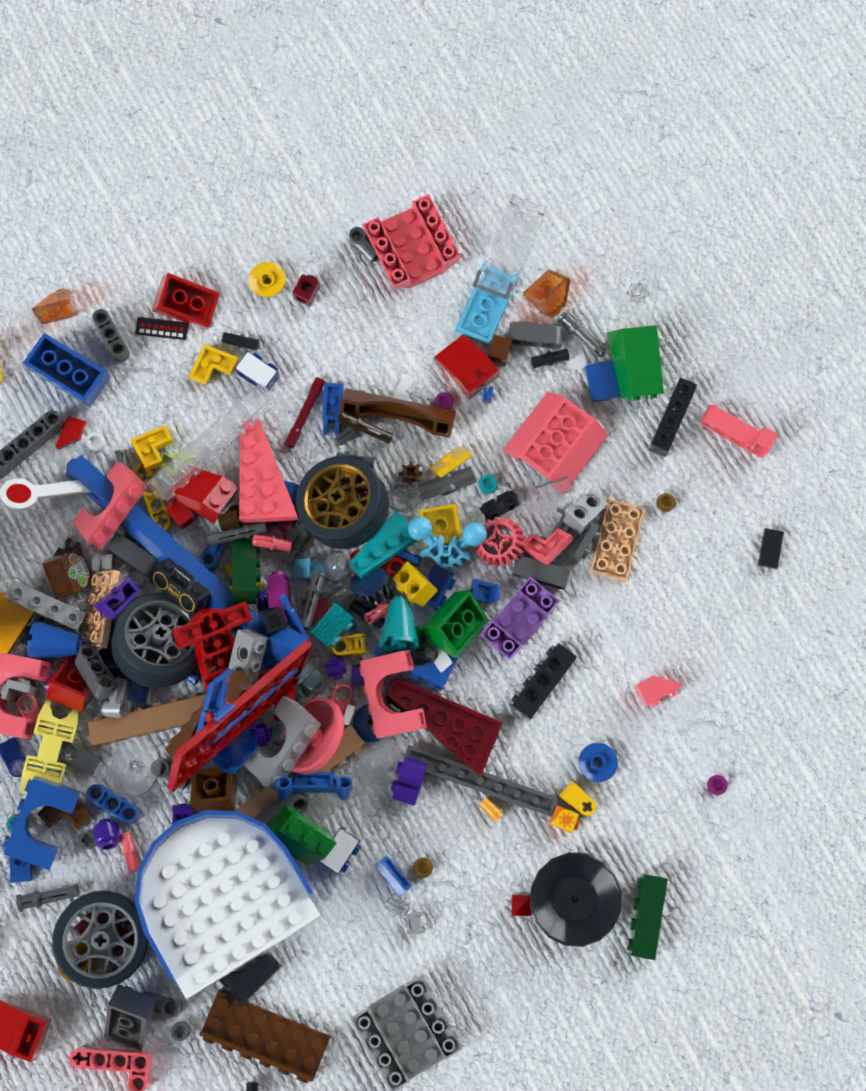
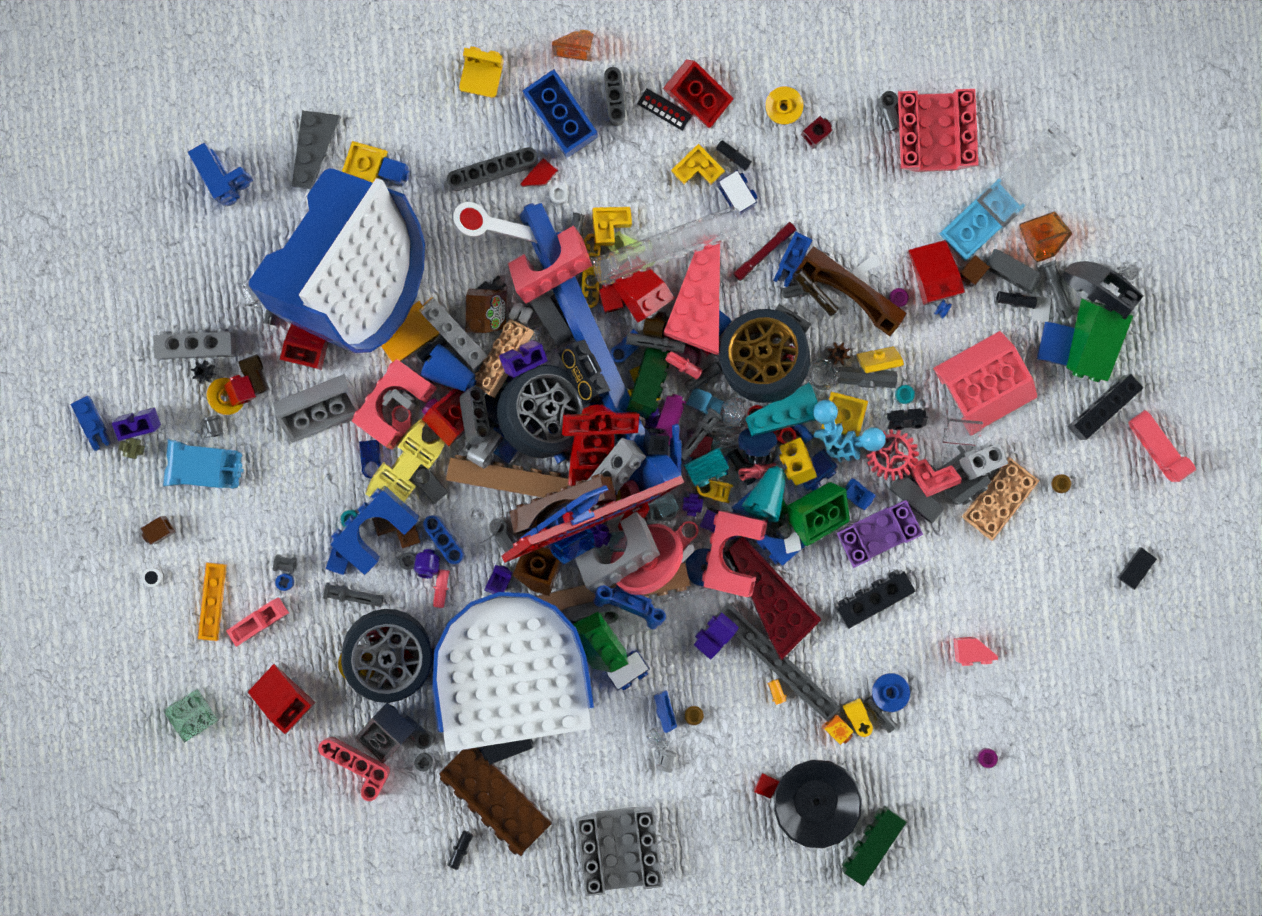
camera: 20 degrees right, 10 degrees up
none -> dark grey pin [863,695,897,733]
none -> black slope [1062,261,1144,320]

